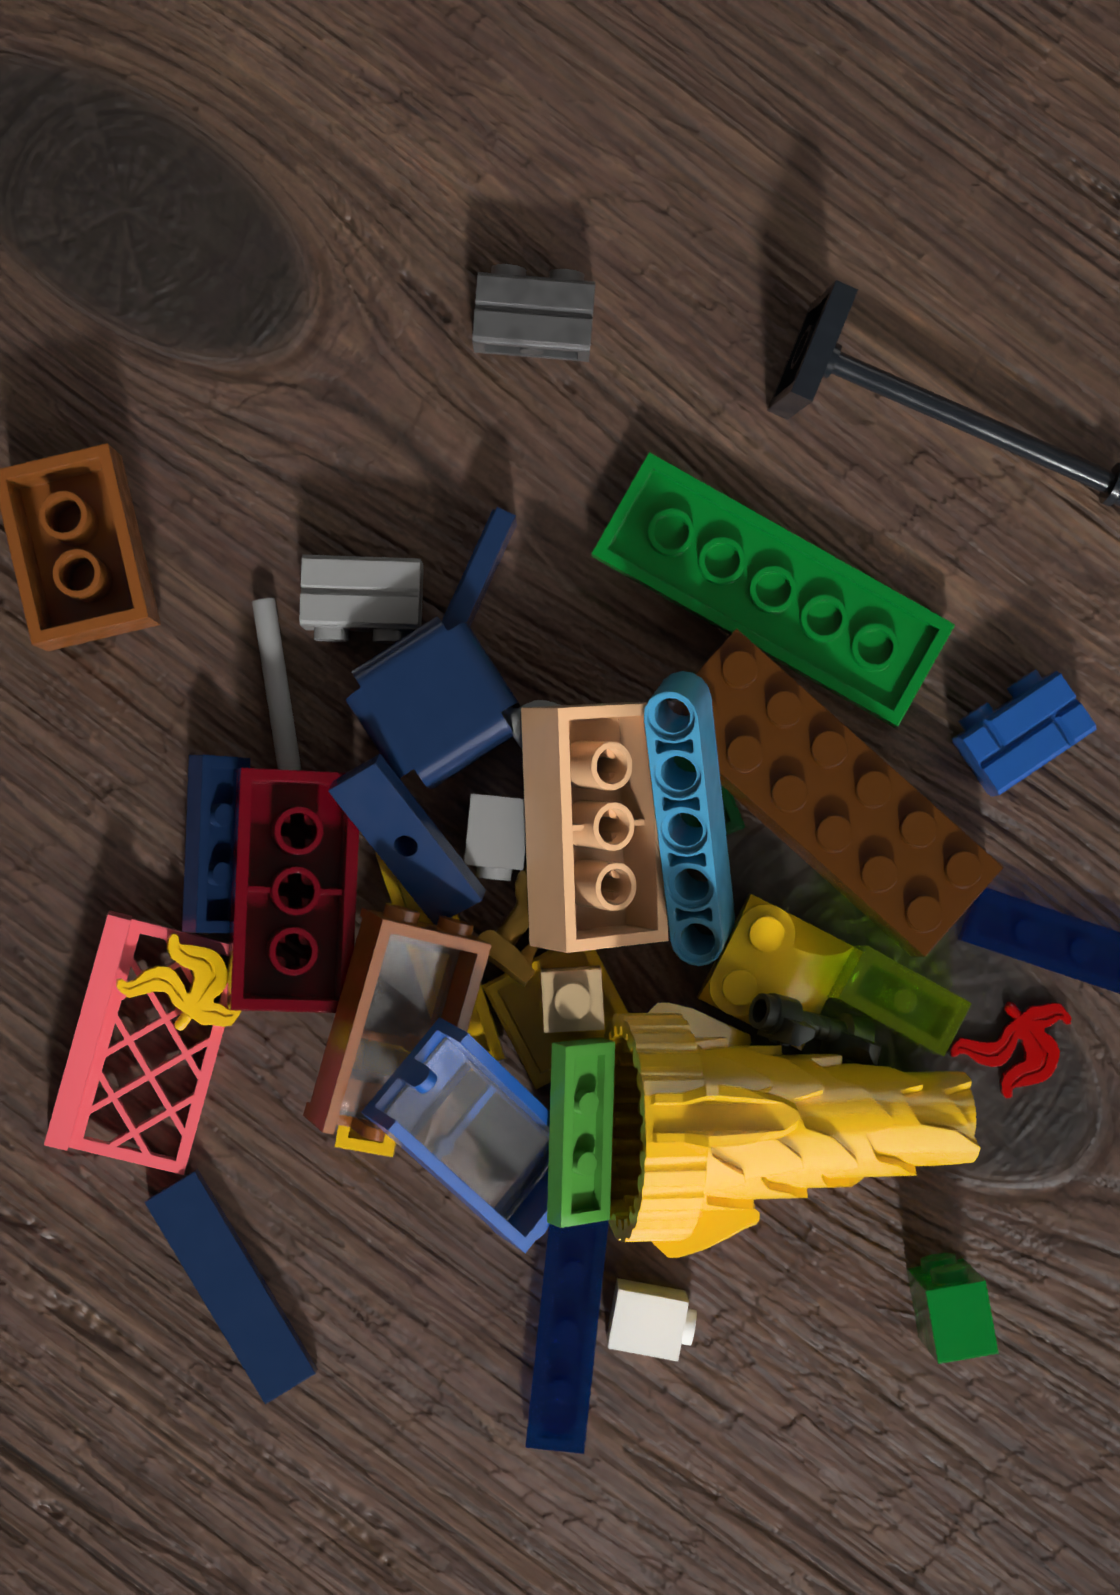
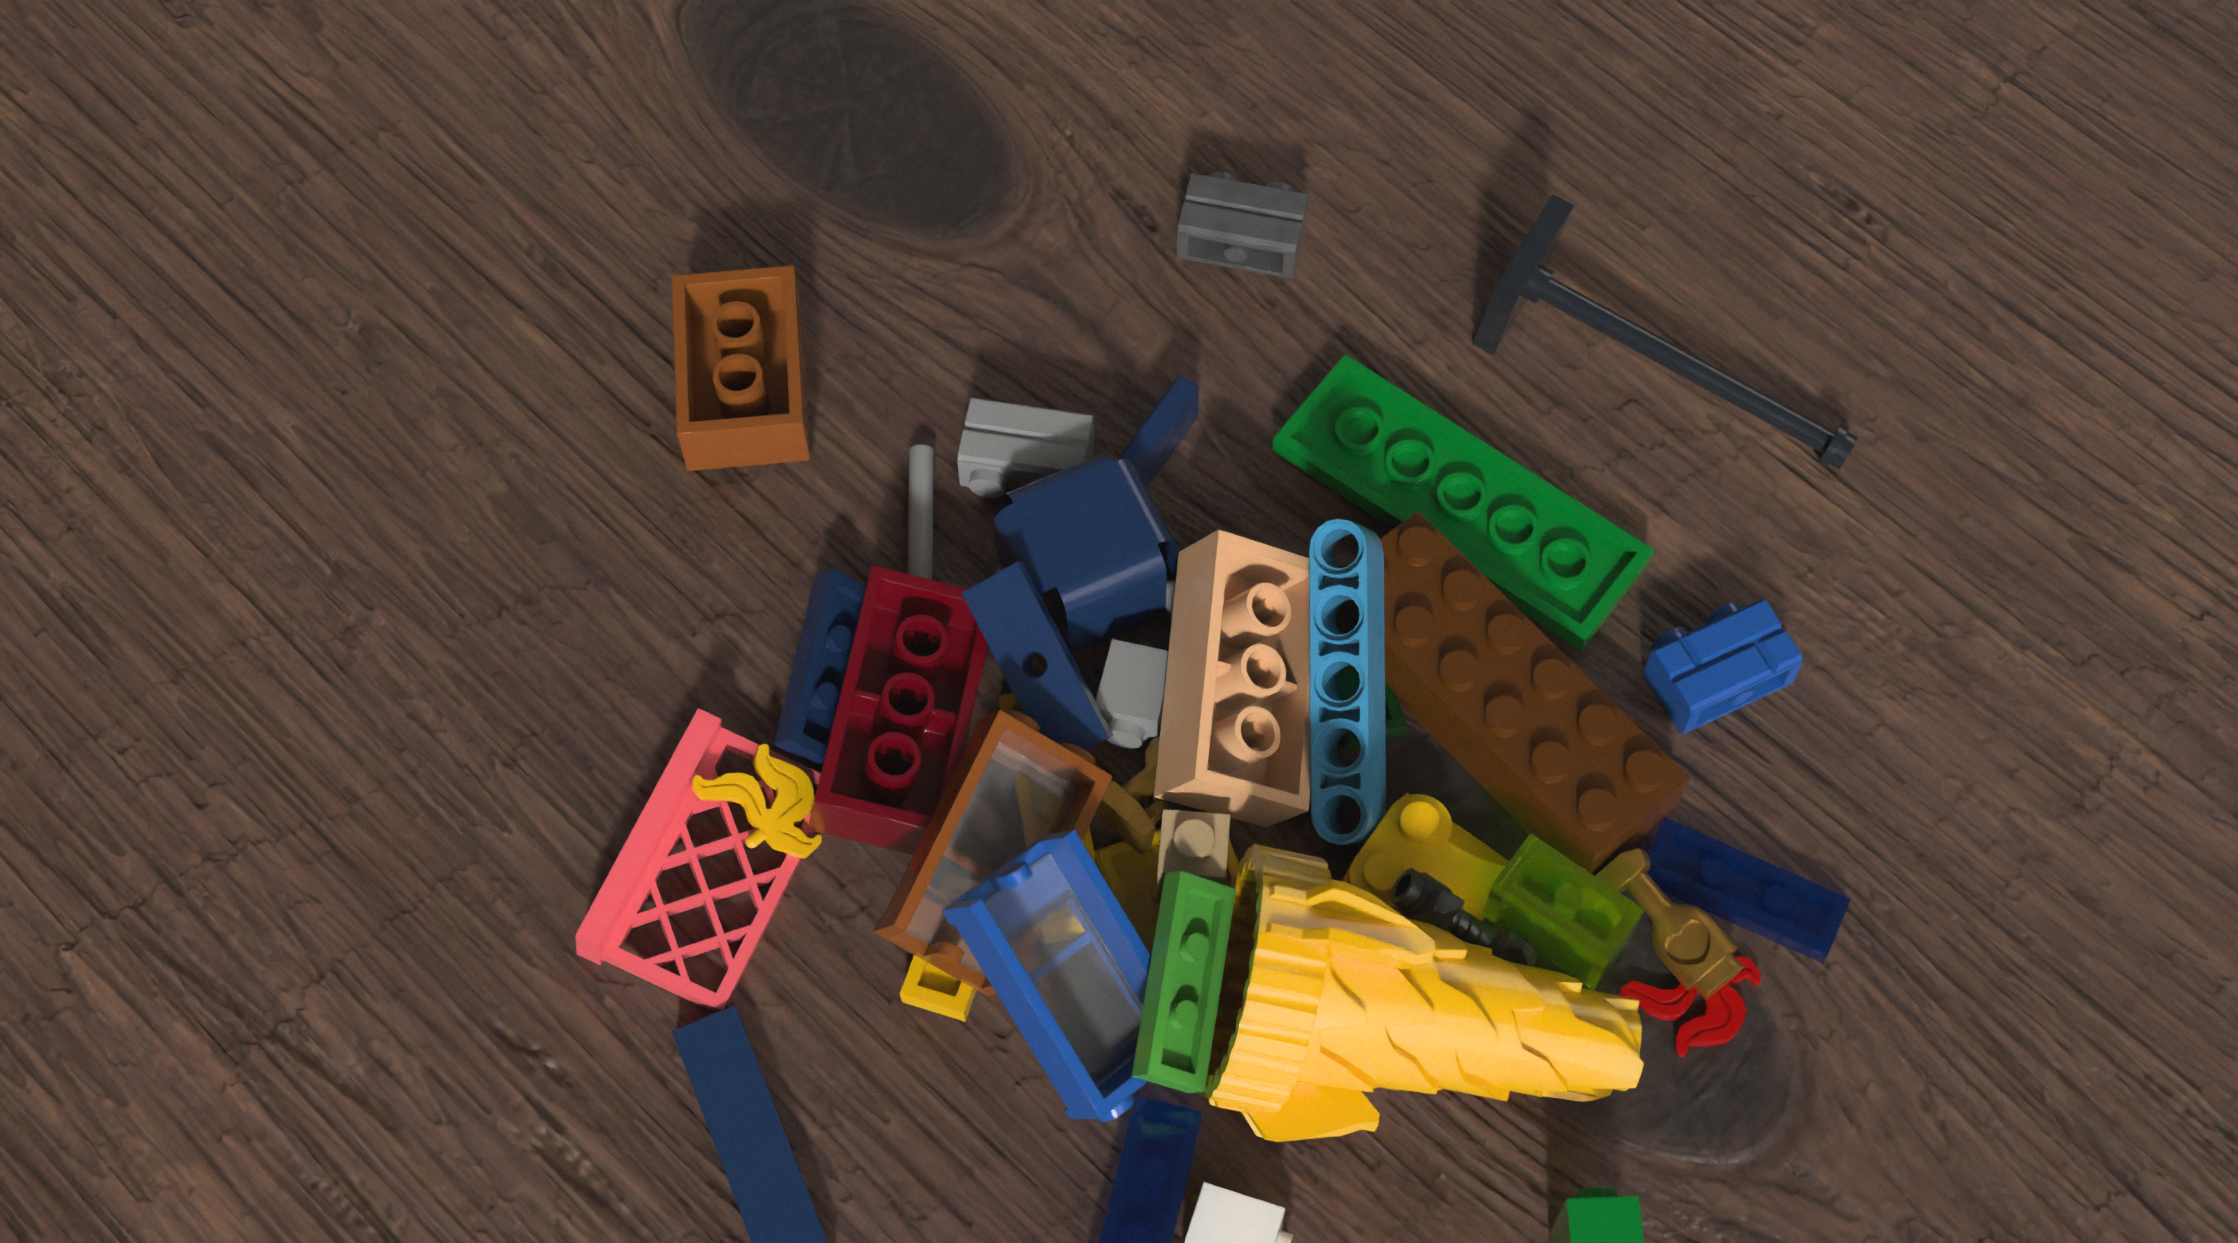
camera: 10 degrees right, 25 degrees down
none -> pearl gold piece [1578,848,1744,999]

